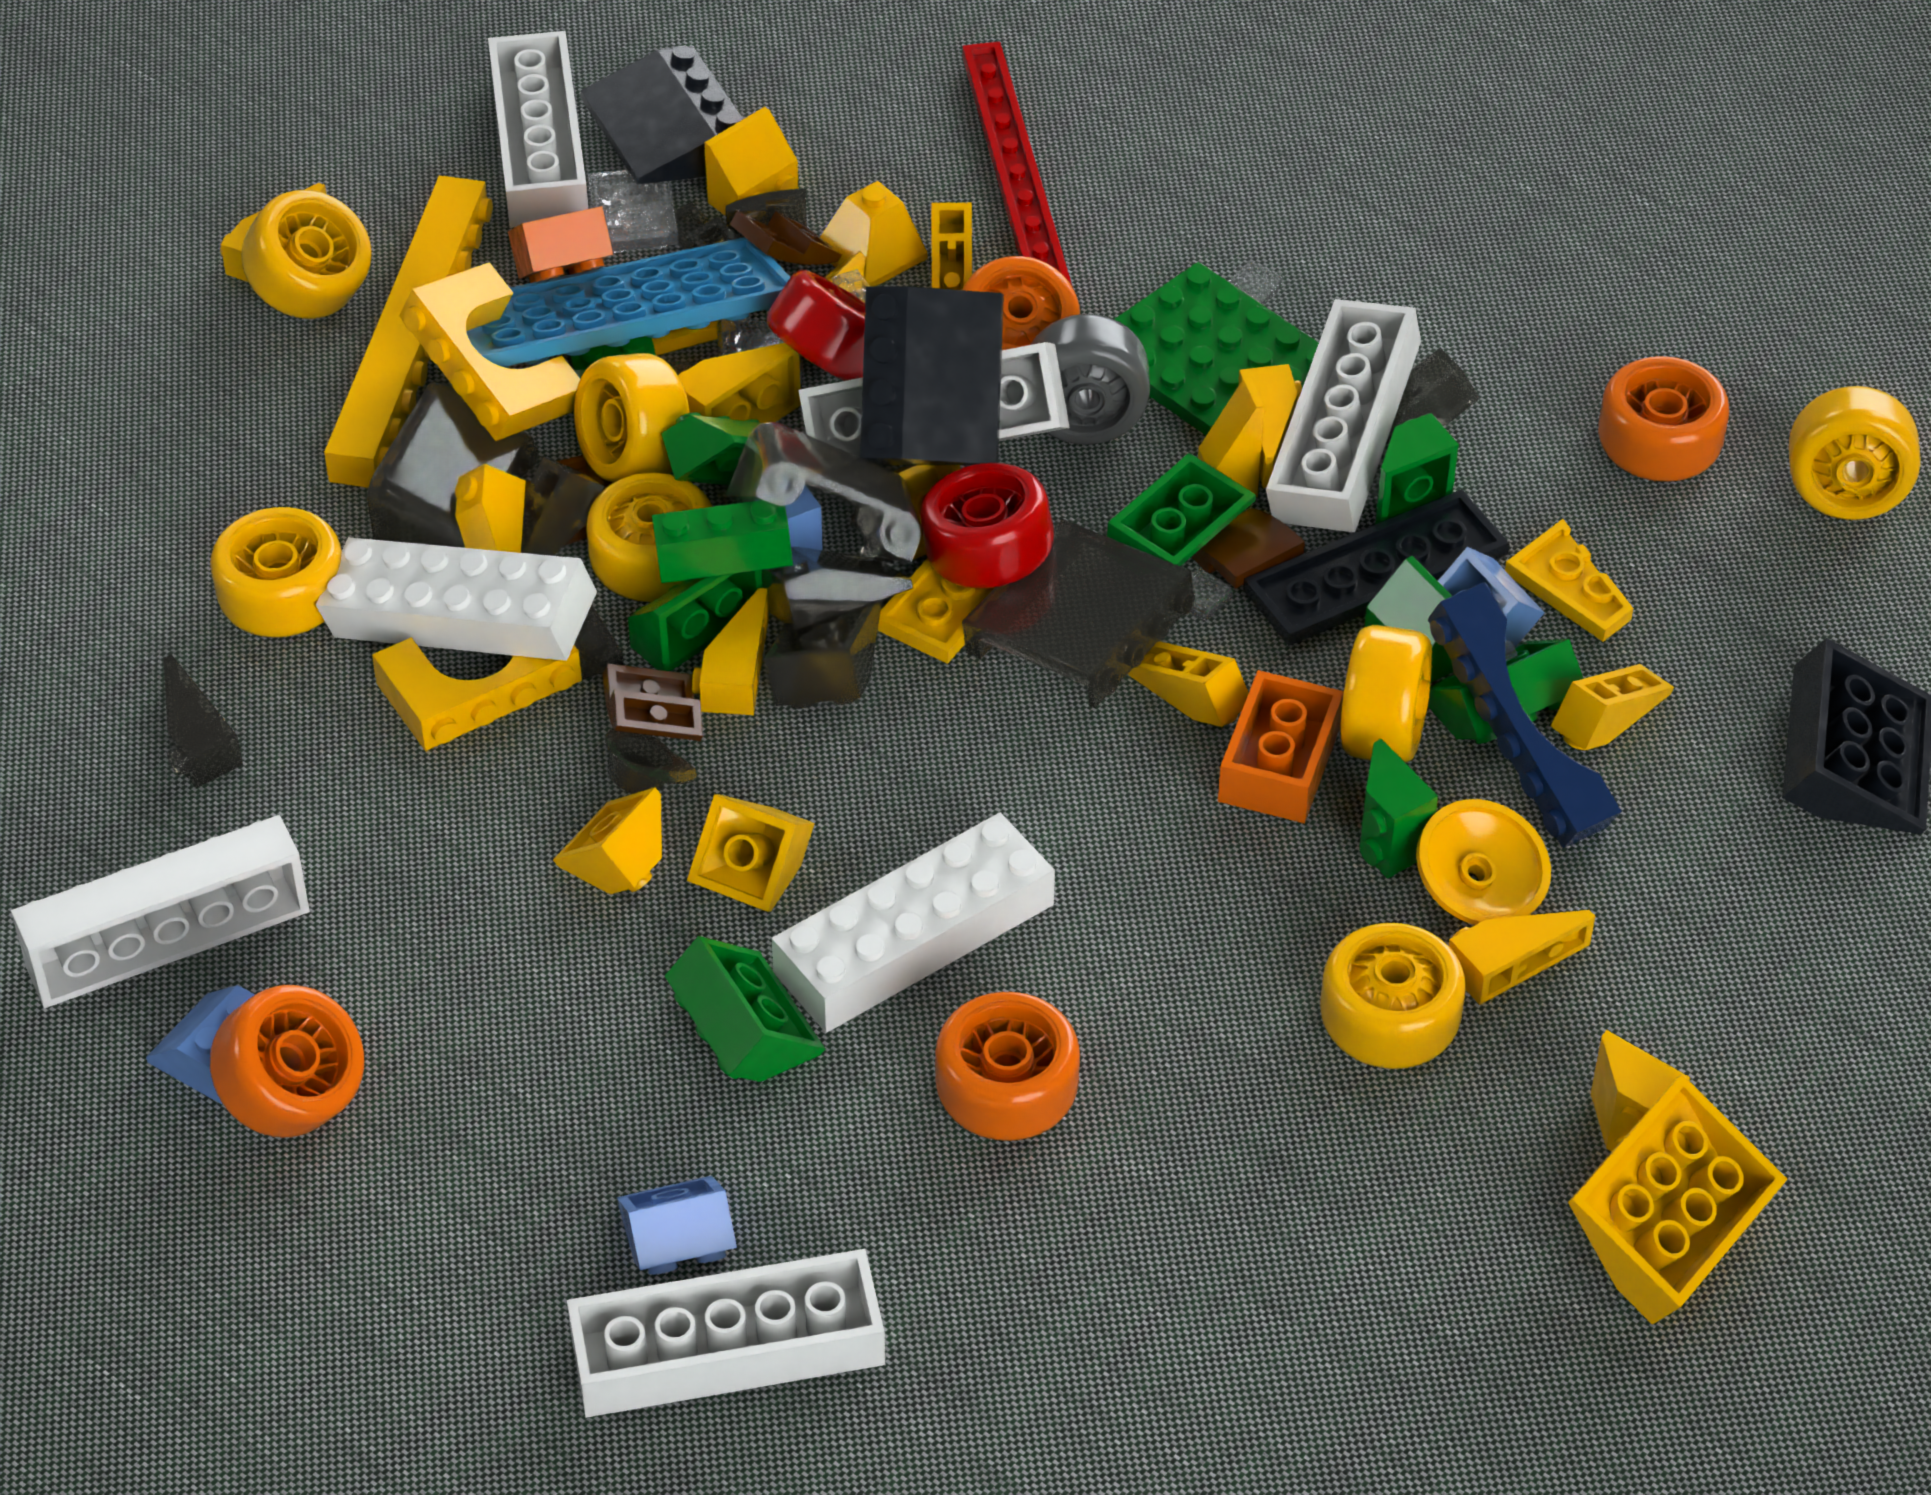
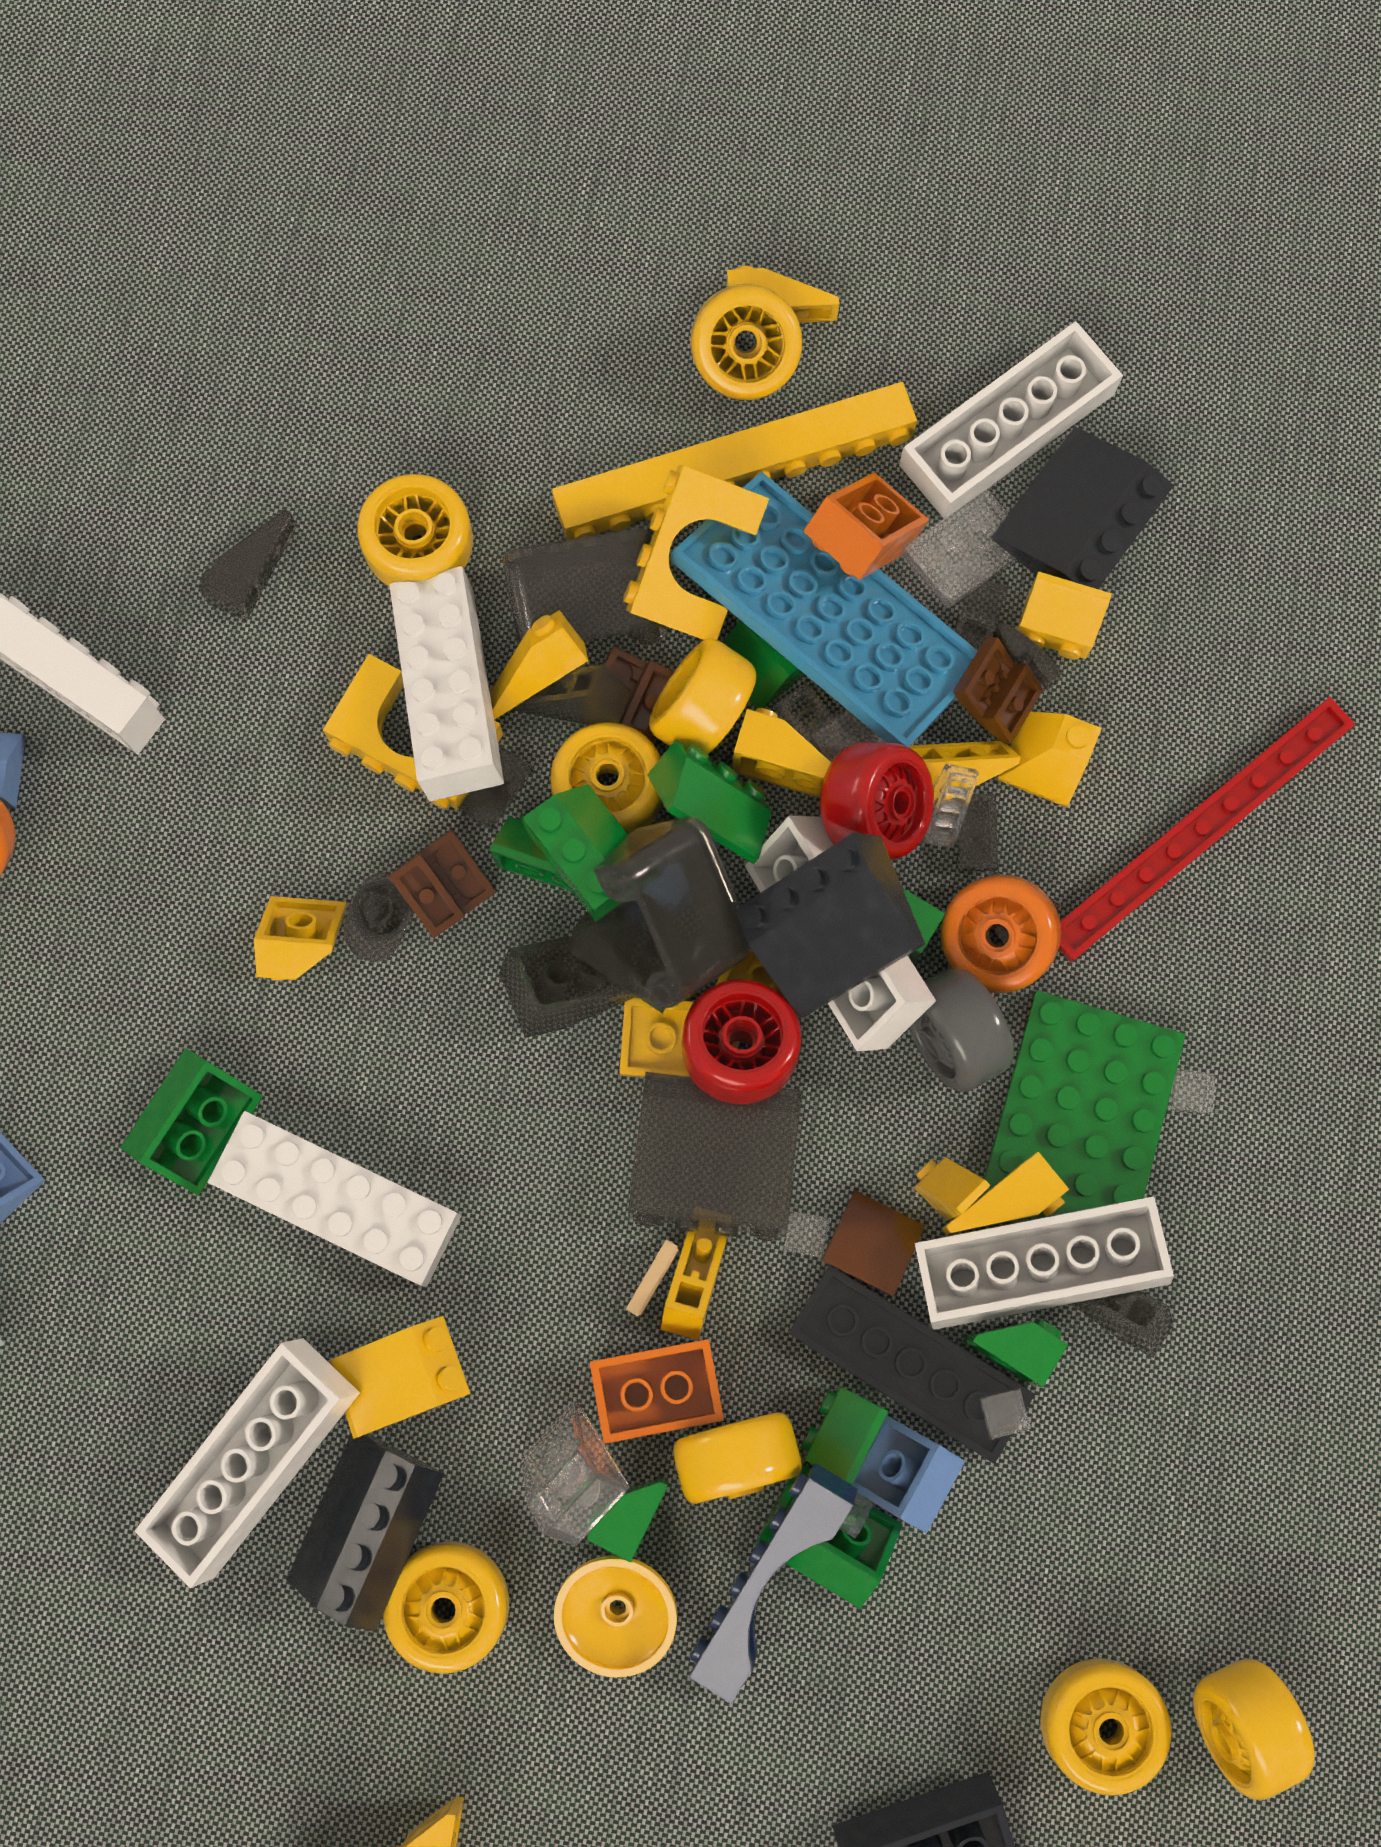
camera: 60 degrees right, 30 degrees up
yellow slope [687,794,815,912] -> none
yellow slope [692,588,769,715] -> none
yellow slope [931,202,972,290] -> none
orange wheel [935,992,1080,1141] -> none
green slope [1105,453,1256,579] -> none
yellow slope [1449,910,1595,1005] -> none
yellow wing [1505,519,1634,642] -> none
yellow slope [1550,664,1674,750] -> none
orange wheel [1598,356,1729,482] -> none
none -> white brick [135,1338,360,1588]
none -> black slope [286,1433,444,1632]
none -> yellow slope [328,1316,471,1439]
none -> clear slope [521,1401,630,1546]
none -> tan tile [626,1240,679,1317]
none -> clear tile [980,1389,1031,1439]
none -> yellow wheel [1040,1658,1172,1796]

